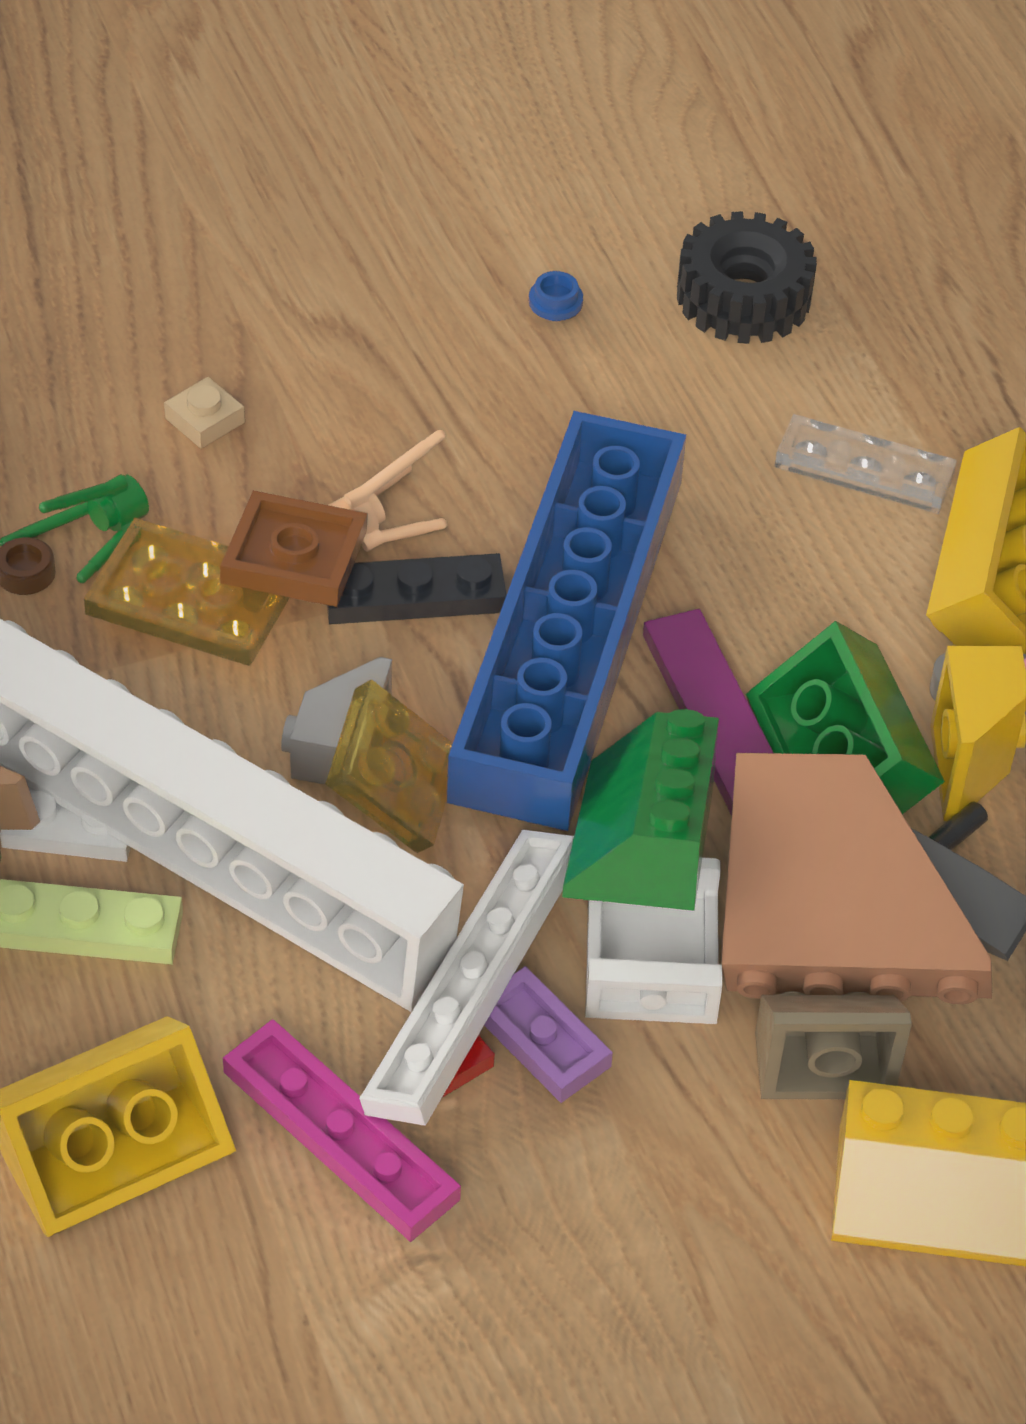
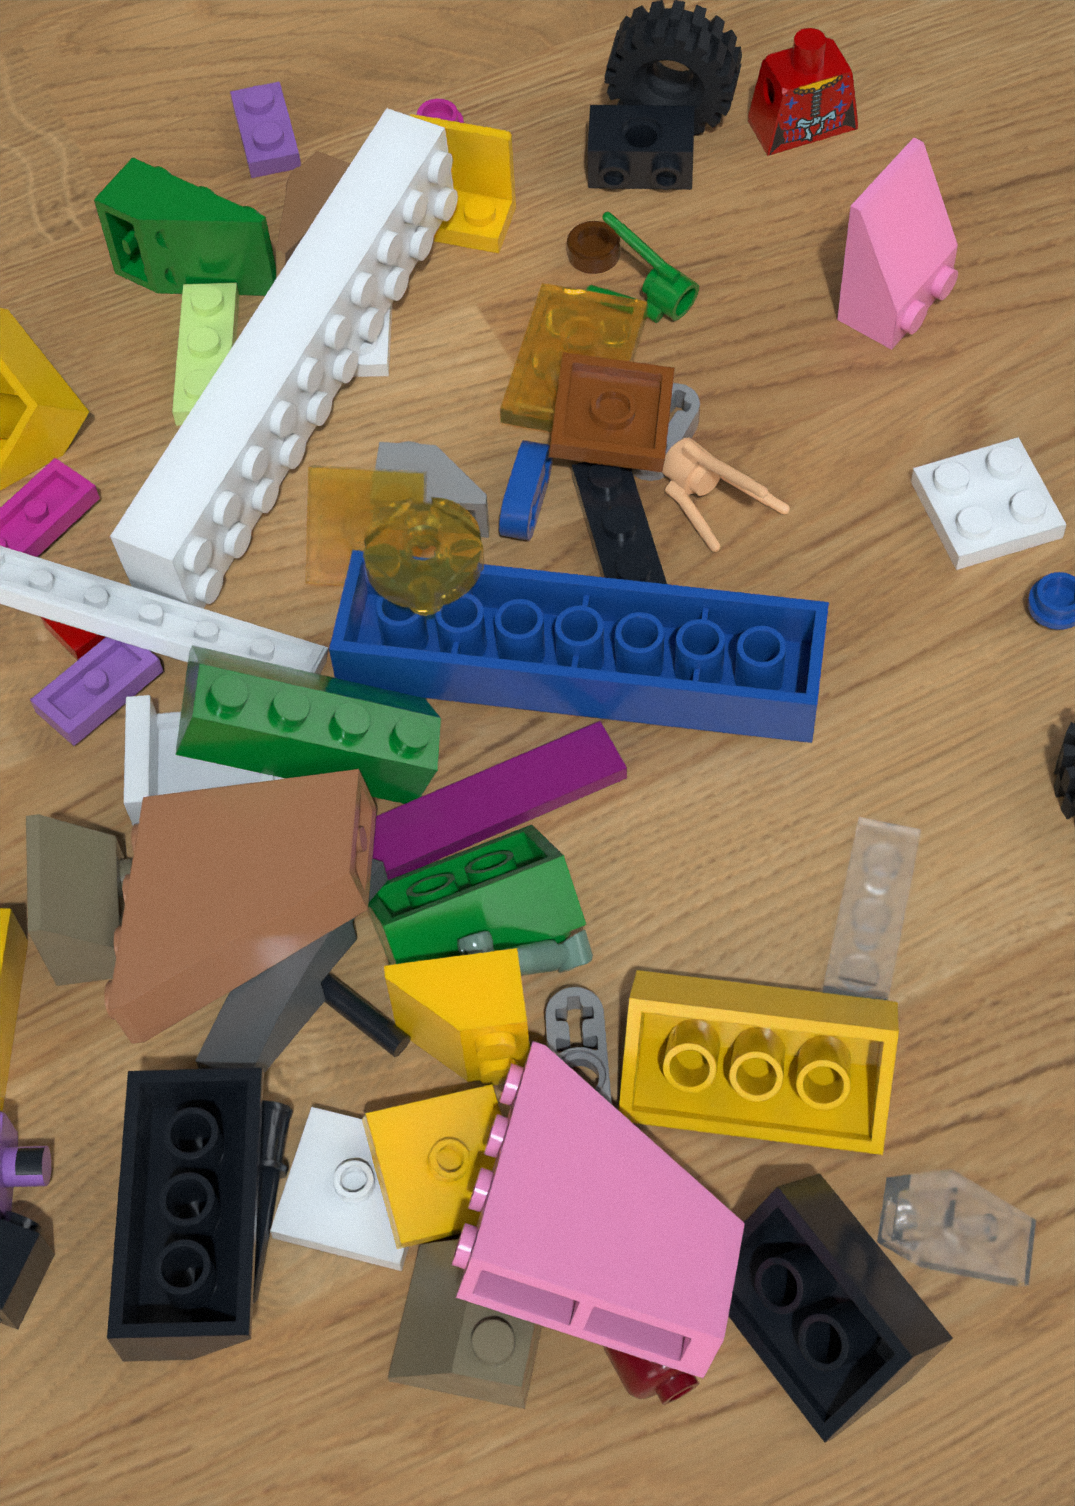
camera: 90 degrees right, 10 degrees up
tan plate [164,377,245,449] -> none
none -> clear yellow plate [363,497,485,616]
none -> sand green arm [457,930,593,976]
none -> blue beam [499,440,553,541]
none -> bright pink slope [837,138,958,350]
none -> white plate [911,437,1067,570]

